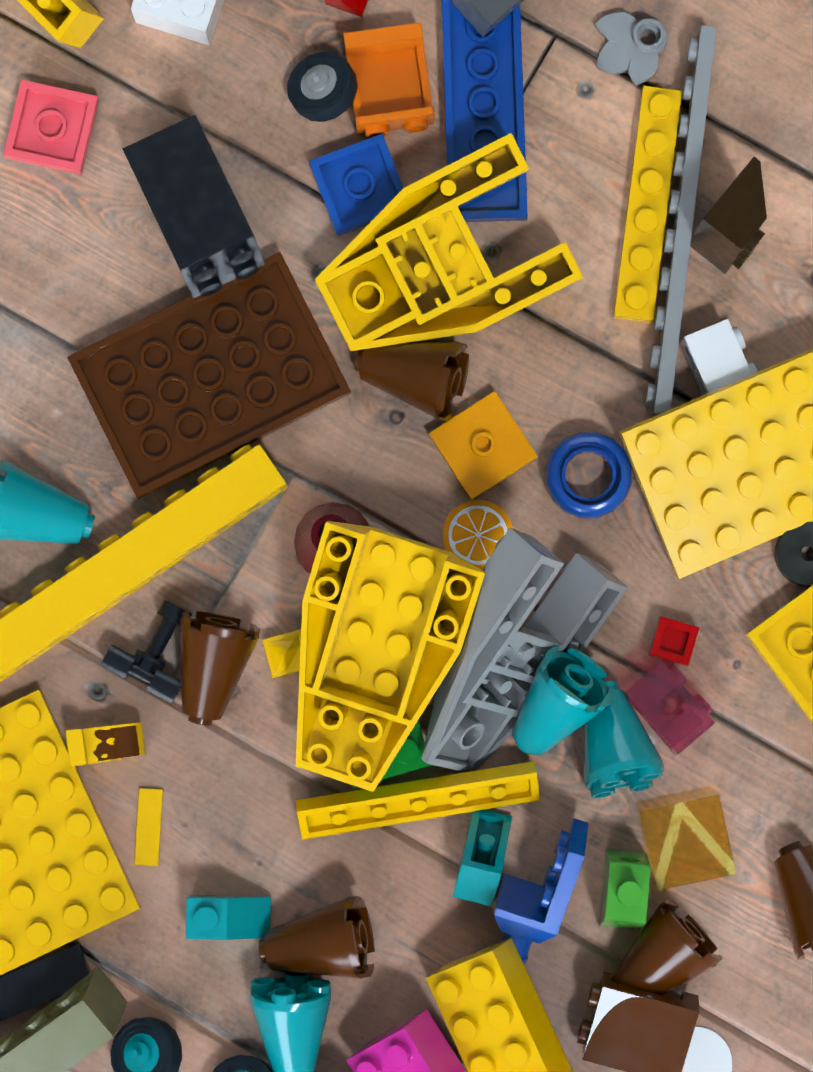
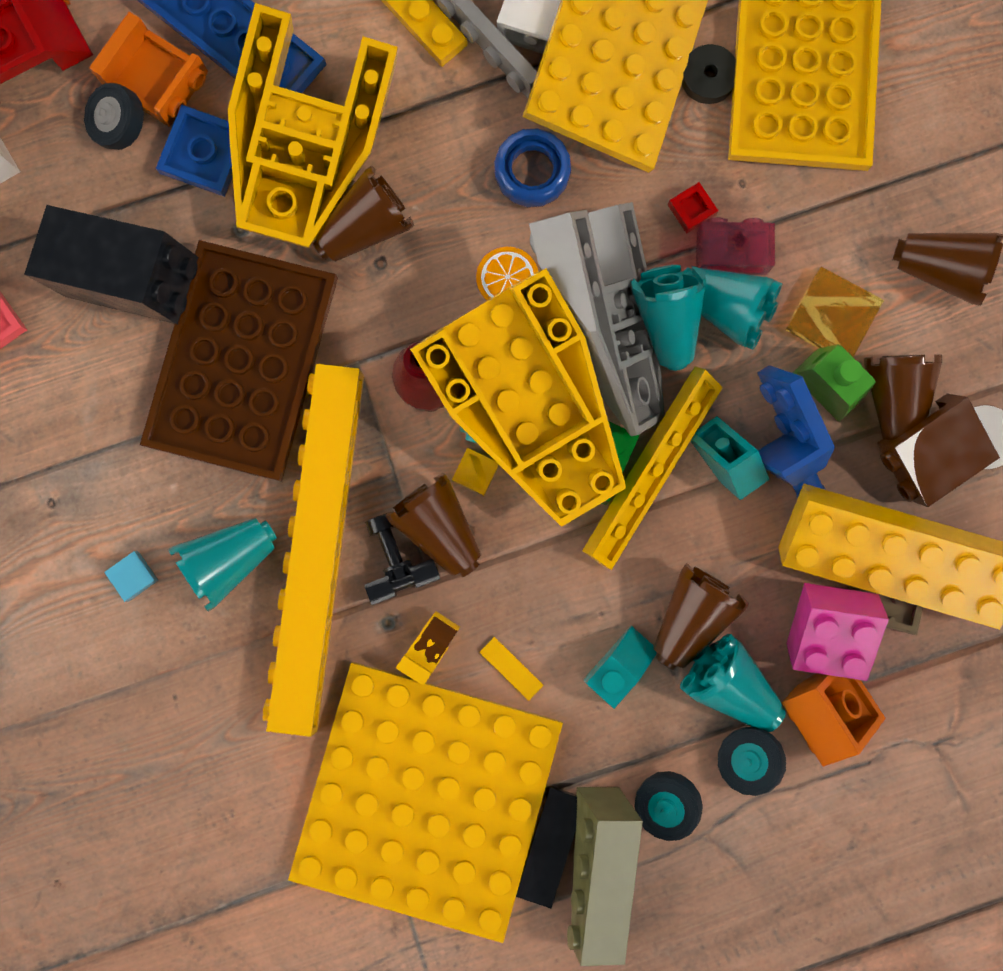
camera: 45 degrees left, 0 degrees up
light orange plate [428,391,538,501] -> none

